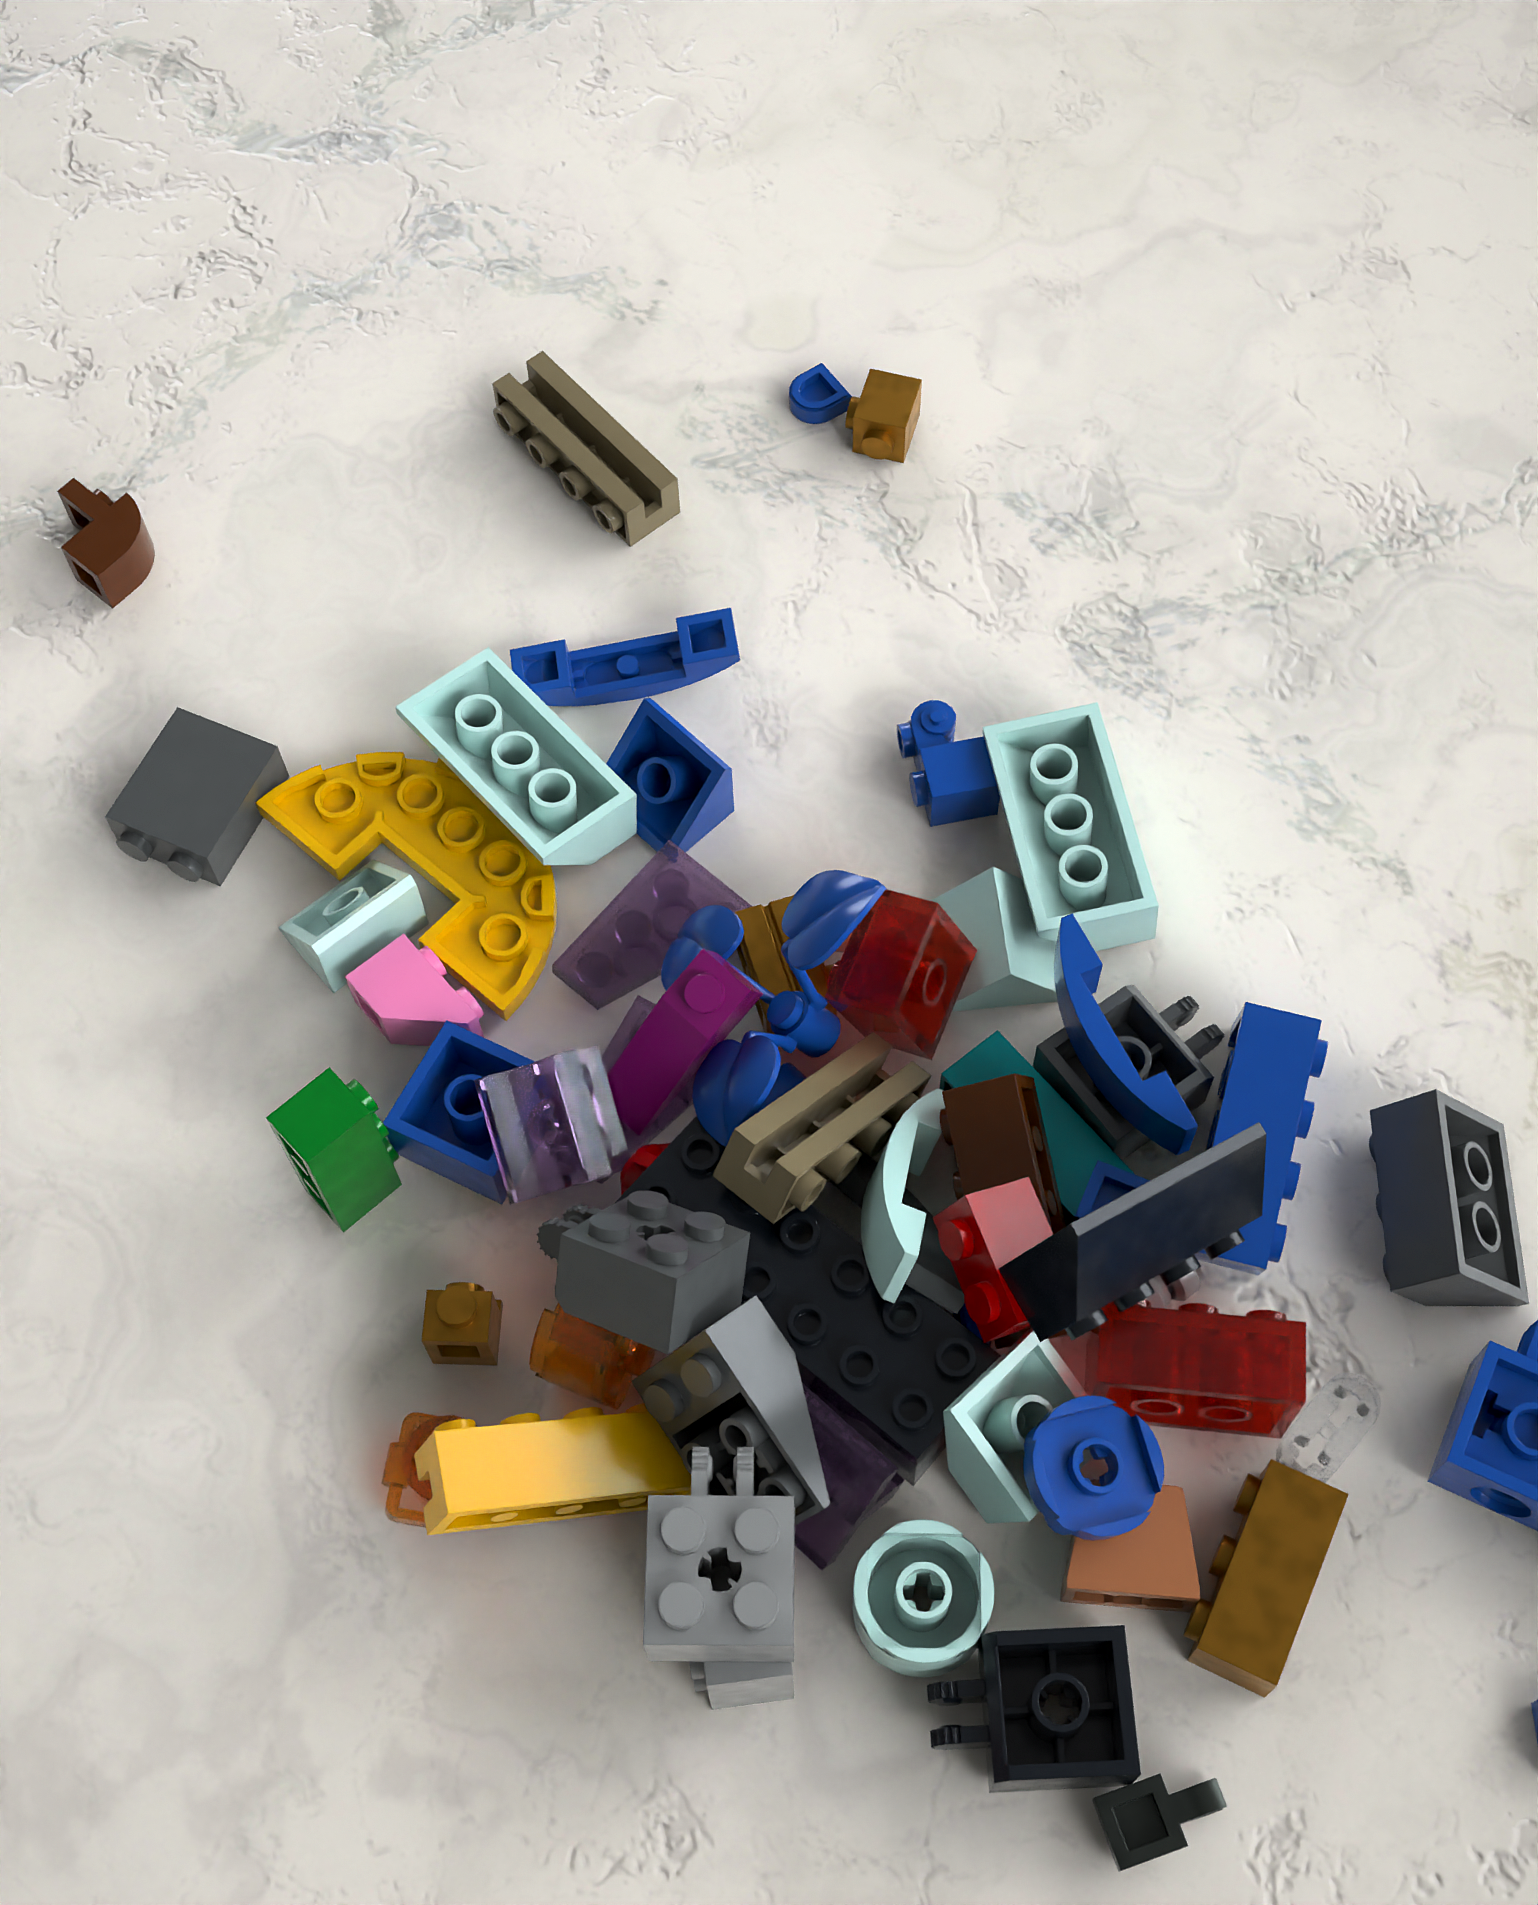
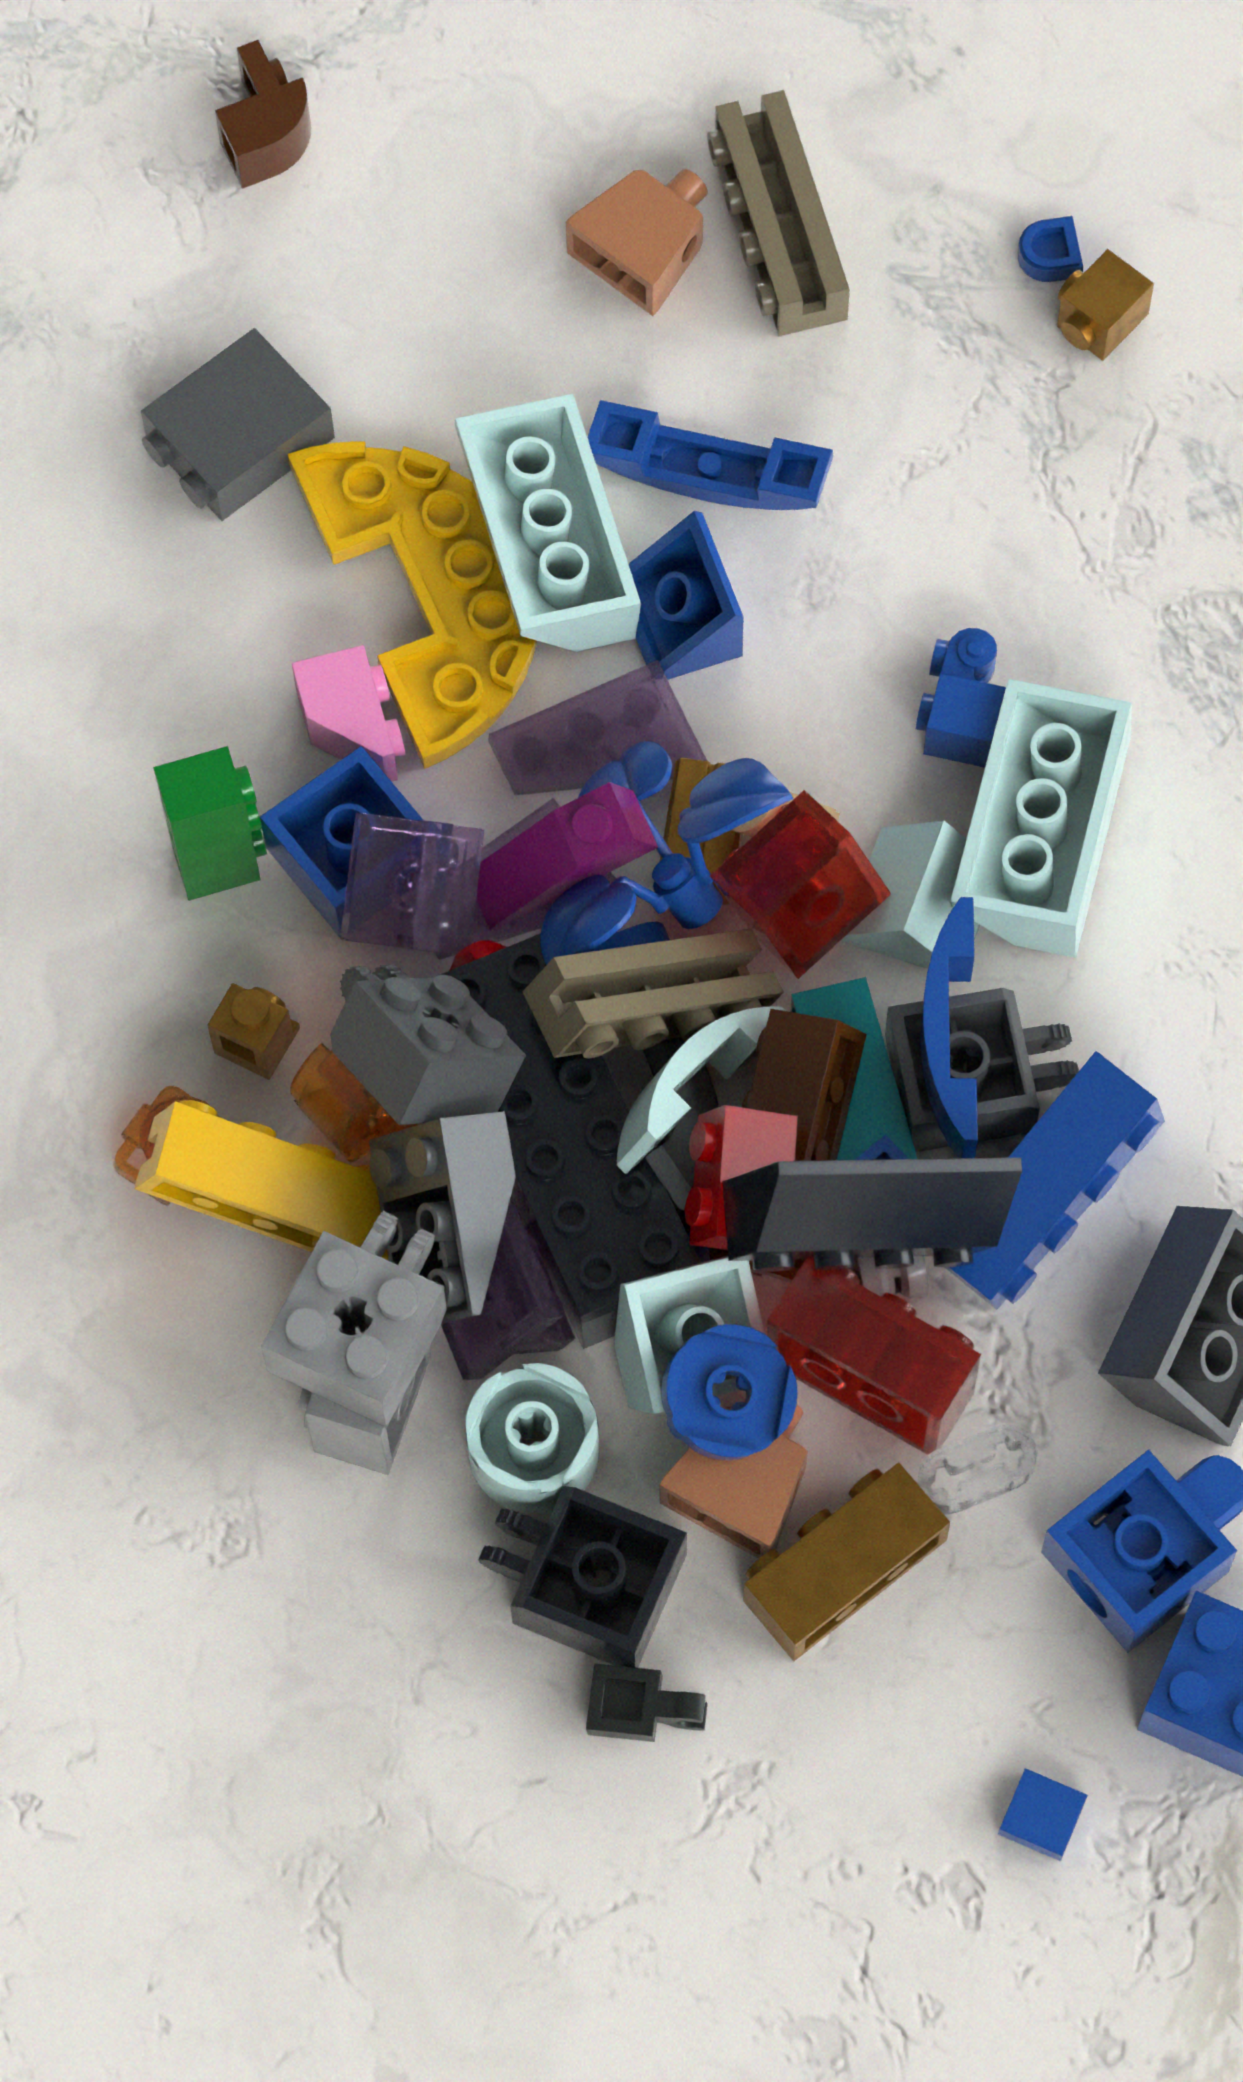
camera: 25 degrees right, 5 degrees up
light aqua slope [278,859,429,993] -> none
none -> nougat torso [566,169,708,316]

